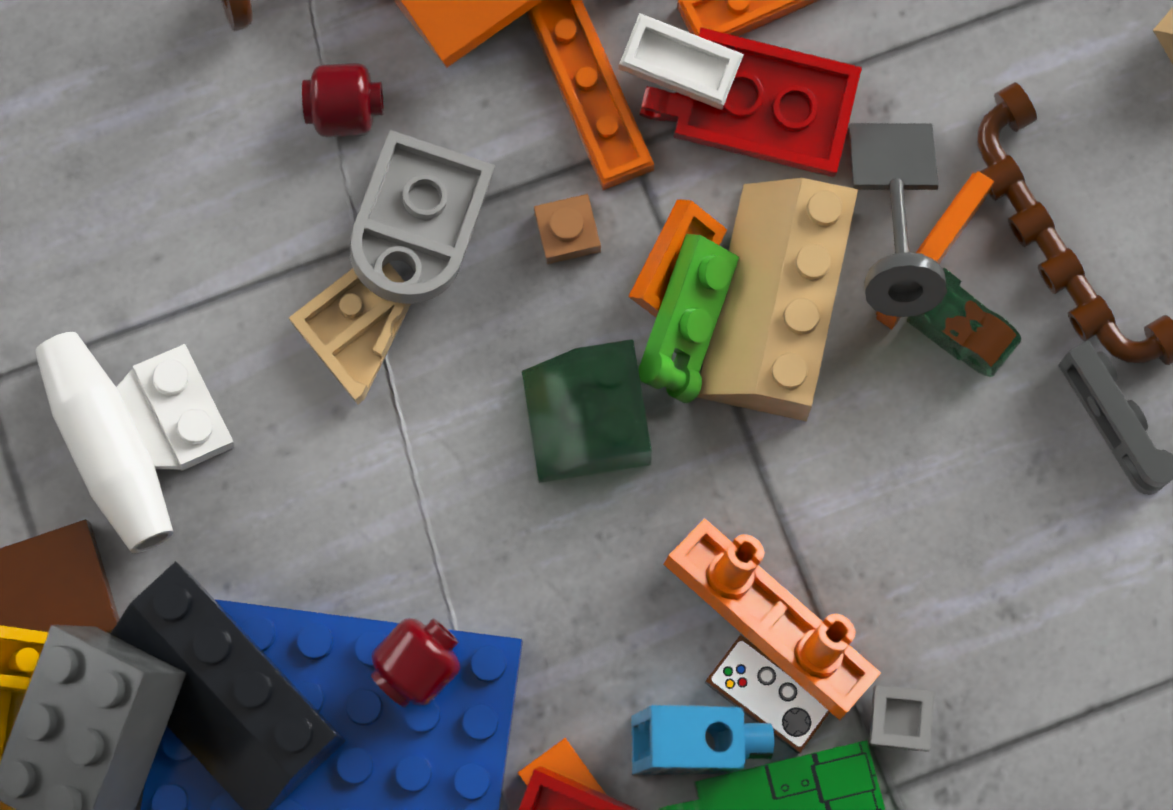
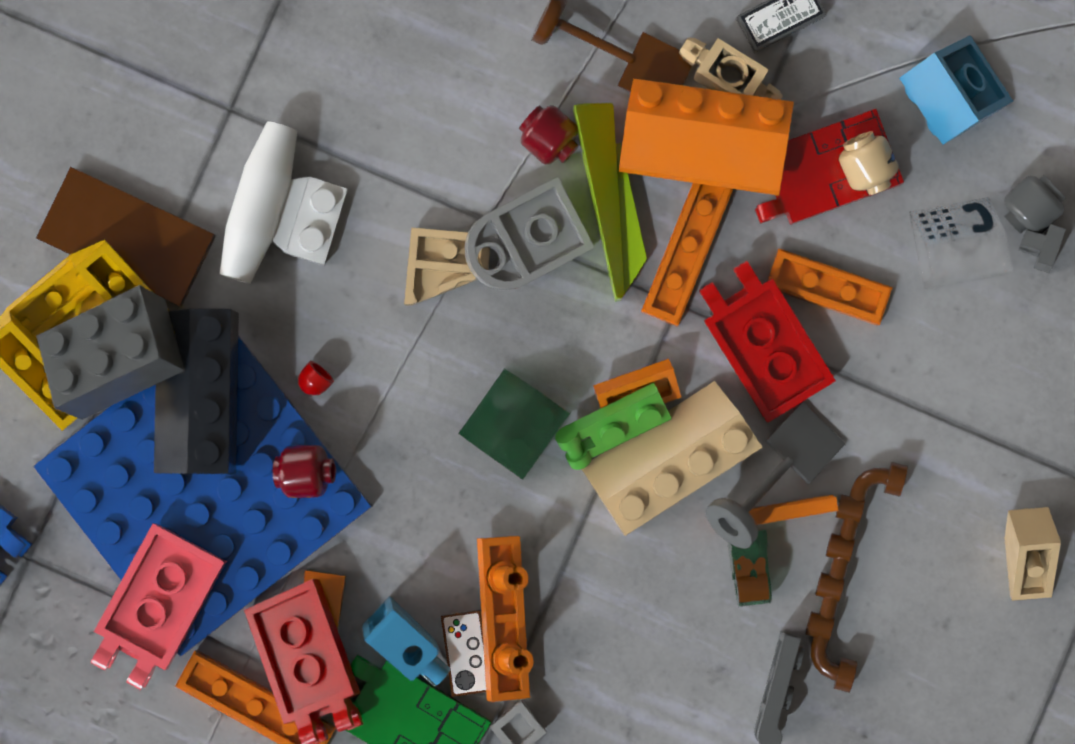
camera: 45 degrees right, 10 degrees up
medium nougat plate [534,194,601,264] -> none
white tile [618,13,744,110] -> none
none -> red hinge [298,361,334,395]
none -> lime wedge [573,103,647,302]

